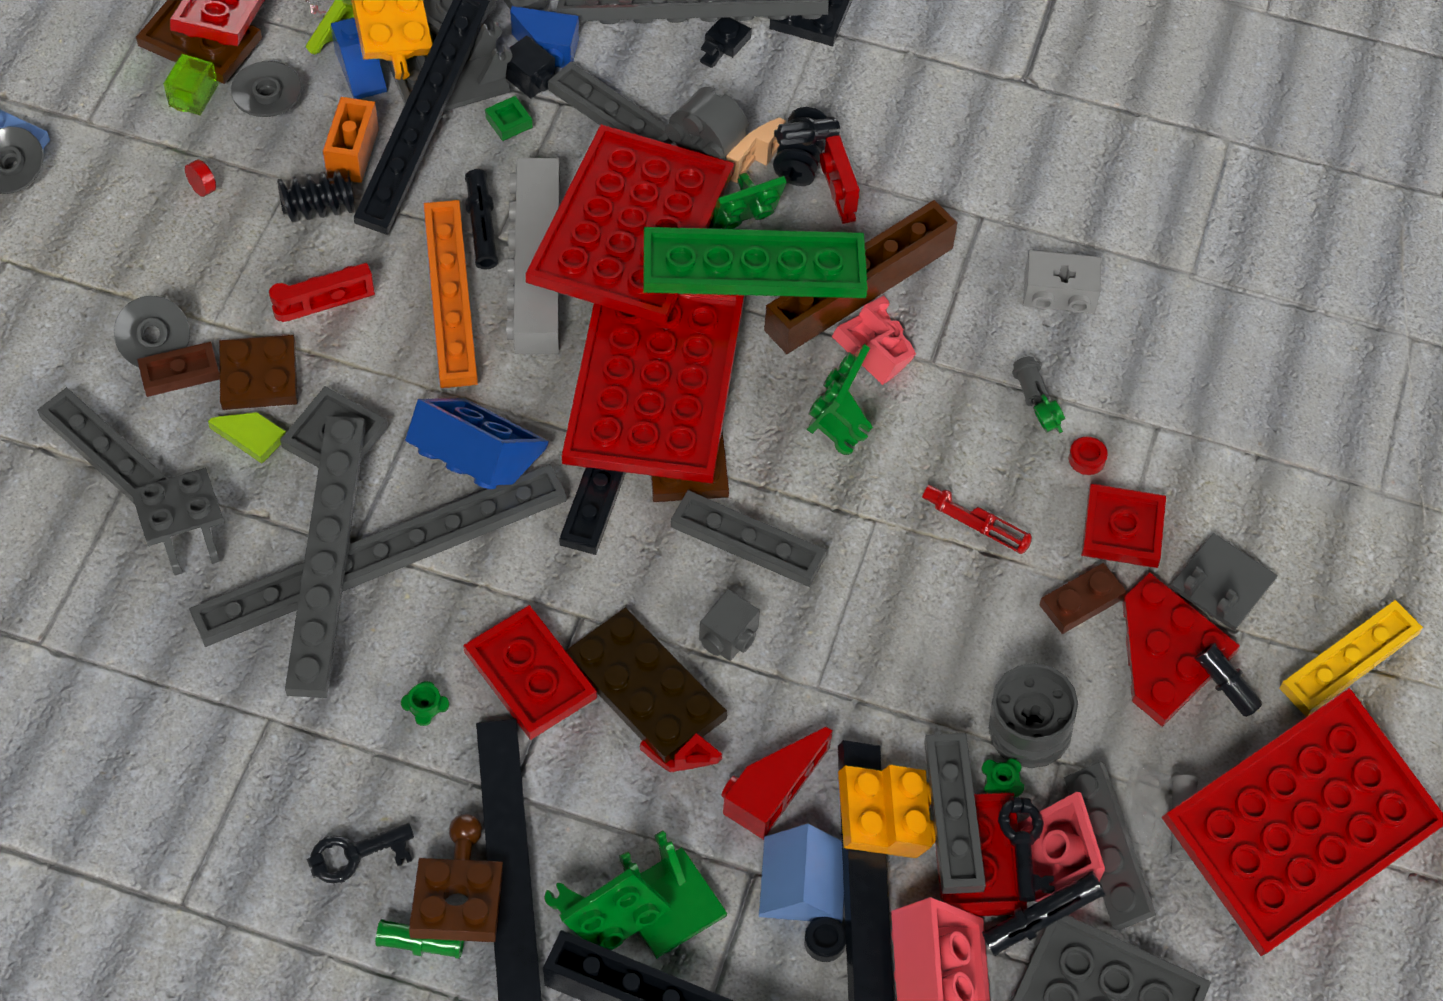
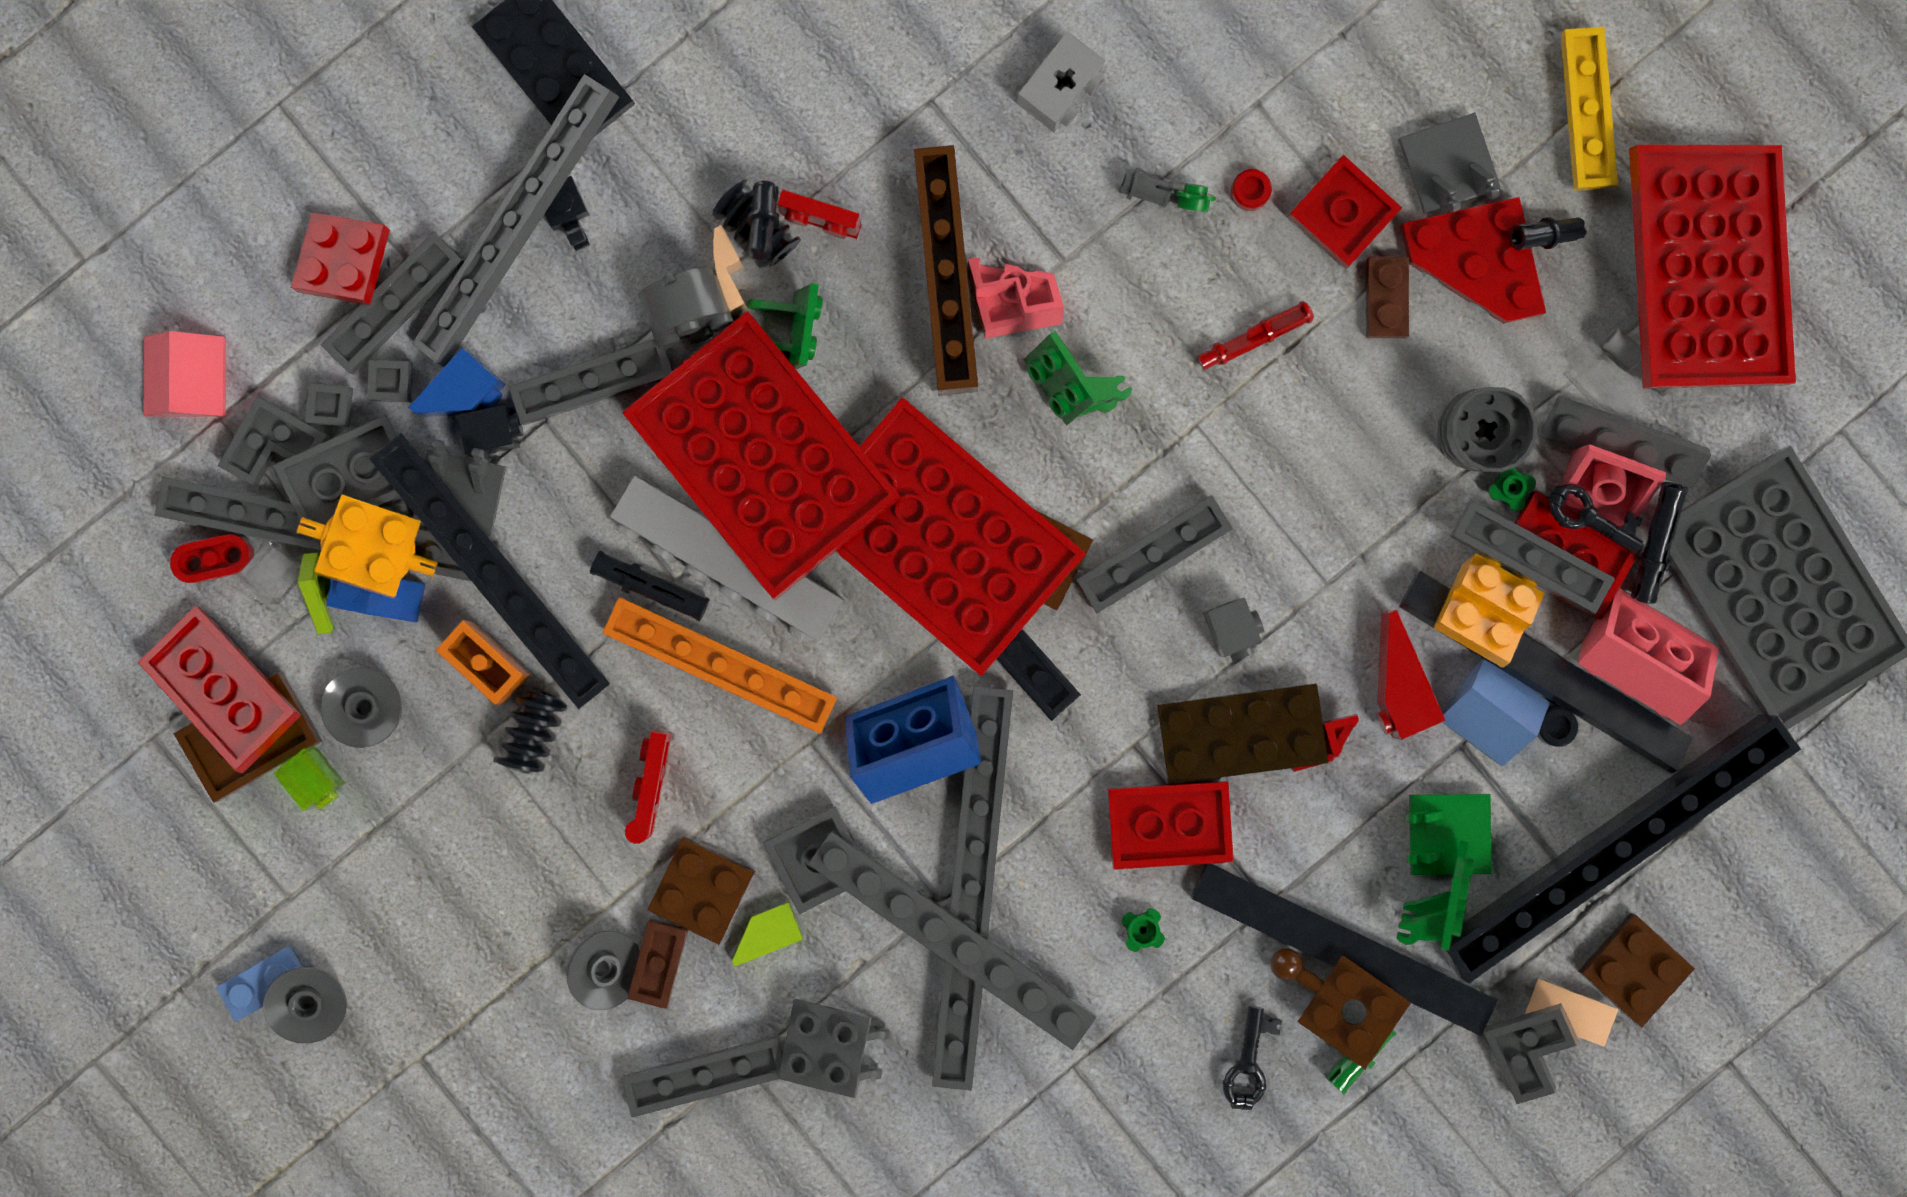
camera: 60 degrees left, 30 degrees up
red tile [185,159,216,197] -> none
green plate [485,96,533,141] -> none
green plate [643,227,868,298] -> none

